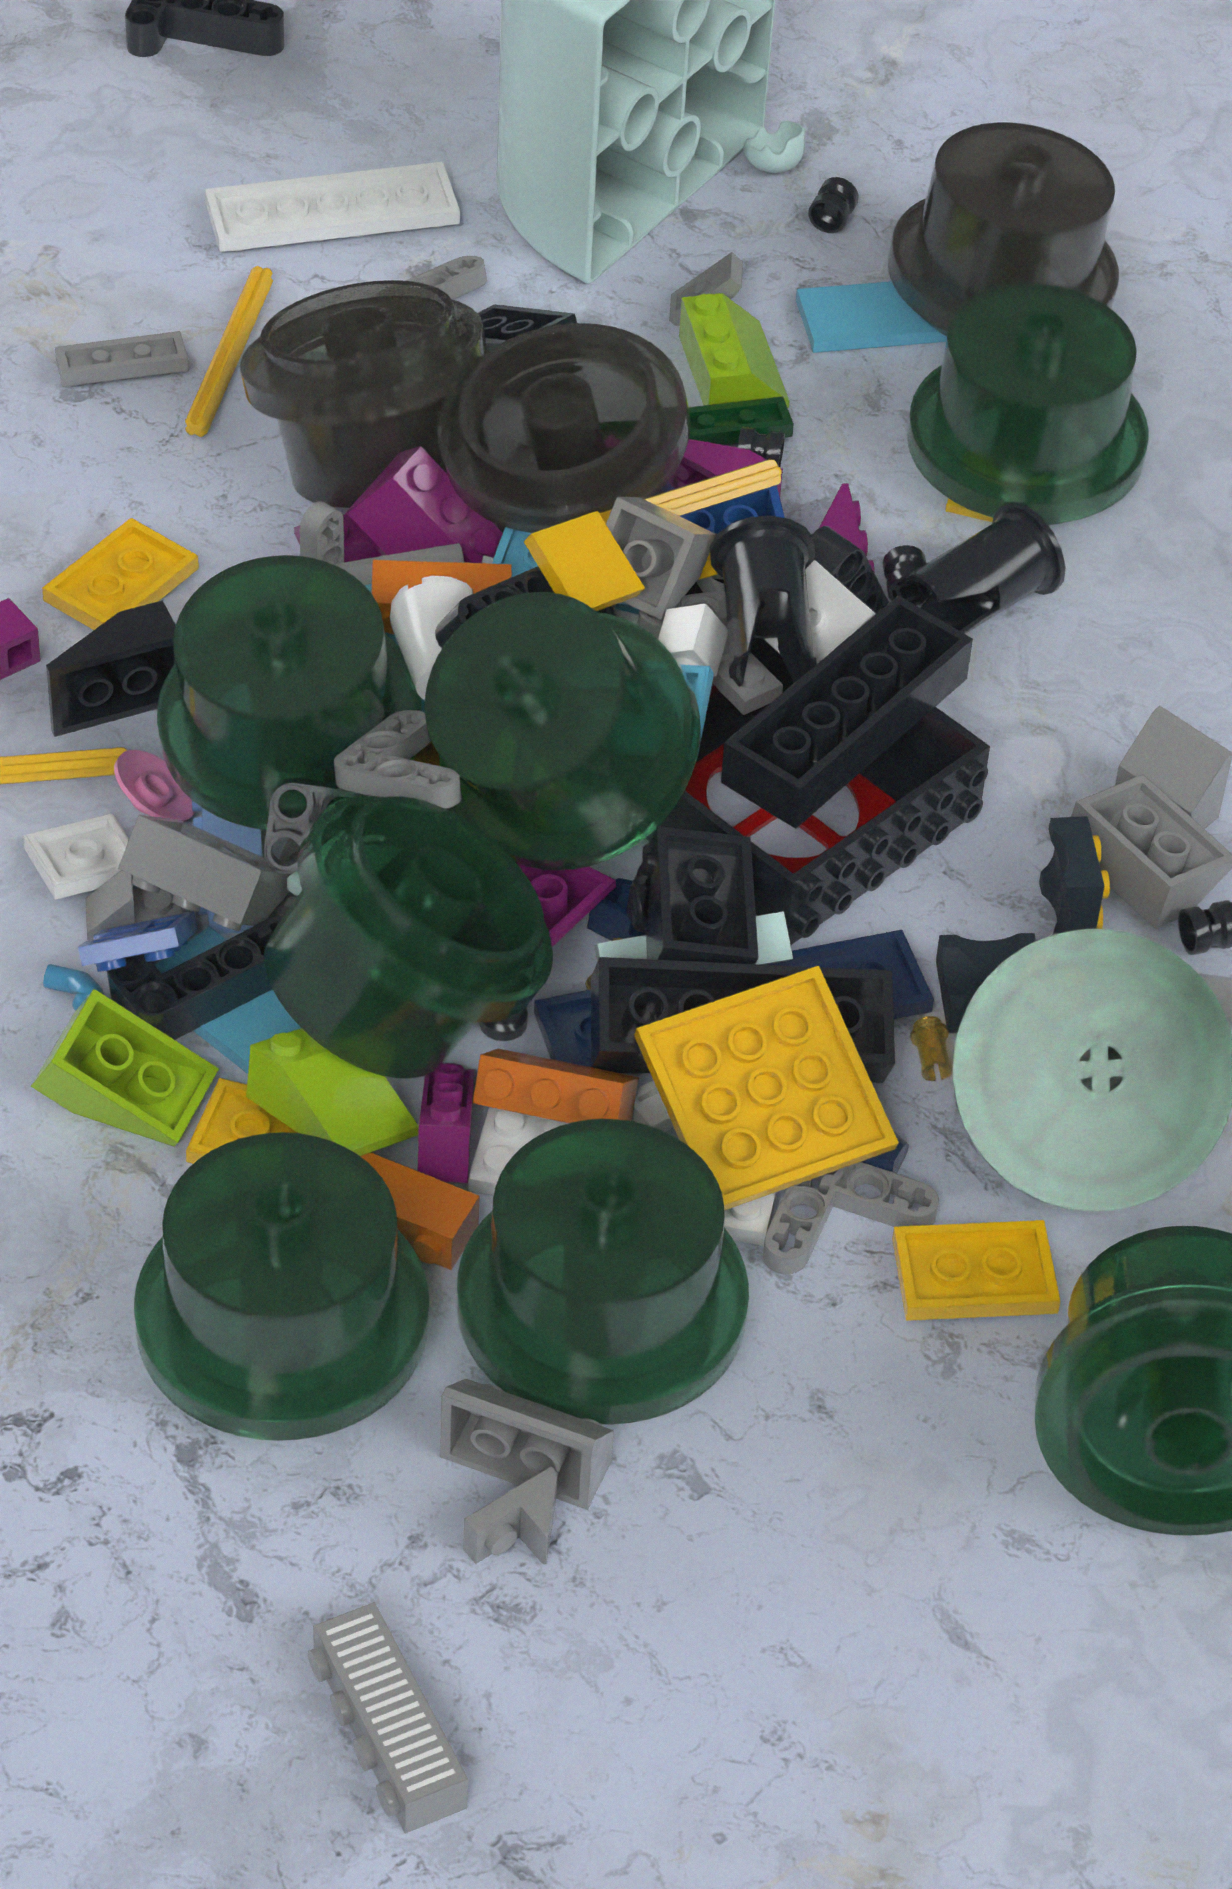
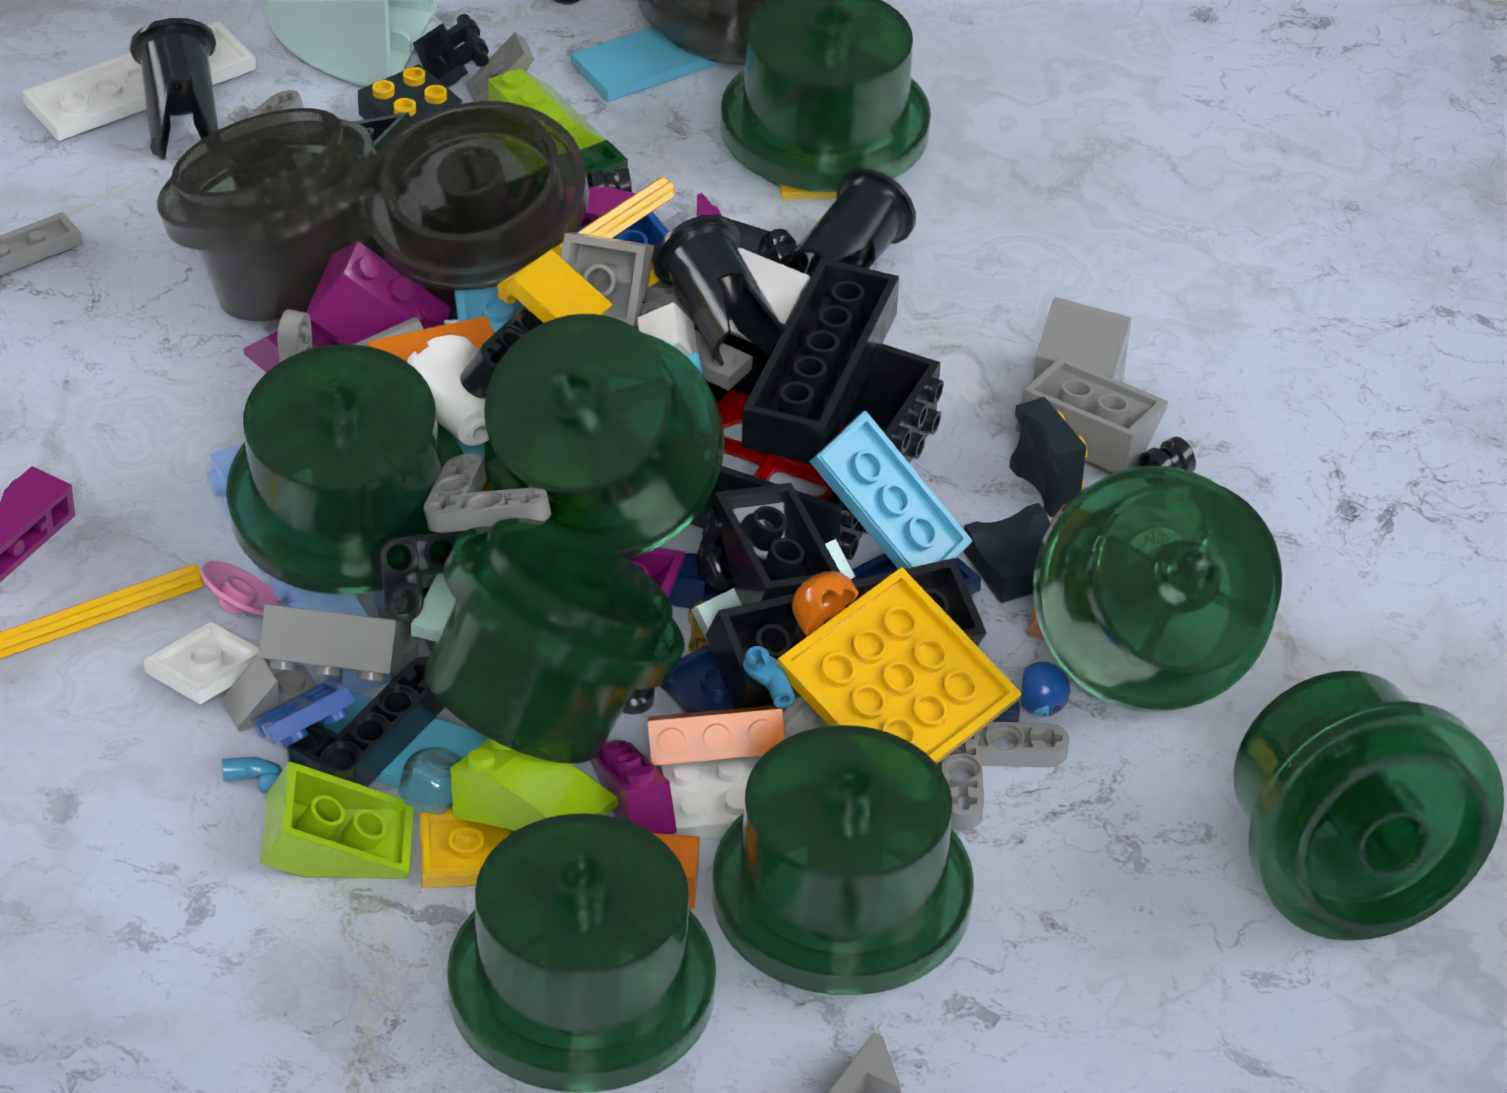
camera: 20 degrees left, 5 degrees down
yellow plate [42,518,199,630] -> none
black slope [46,600,185,737] -> none
yellow axle [185,266,273,437] -> none
light grey slope [440,1379,614,1510] -> none
yellow plate [892,1220,1061,1321] -> none
clear yellow pin [910,1016,953,1081] -> none
none -> black piece [129,18,222,160]
none -> black brick [358,64,463,138]
none -> clear light blue hair [398,746,463,814]
none -> black plate [413,14,489,87]
none -> dark azure arm [743,646,795,708]
none -> orange hair [792,571,859,637]
none -> medium azure tile [809,410,973,569]
none -> blue piece [1021,662,1071,717]

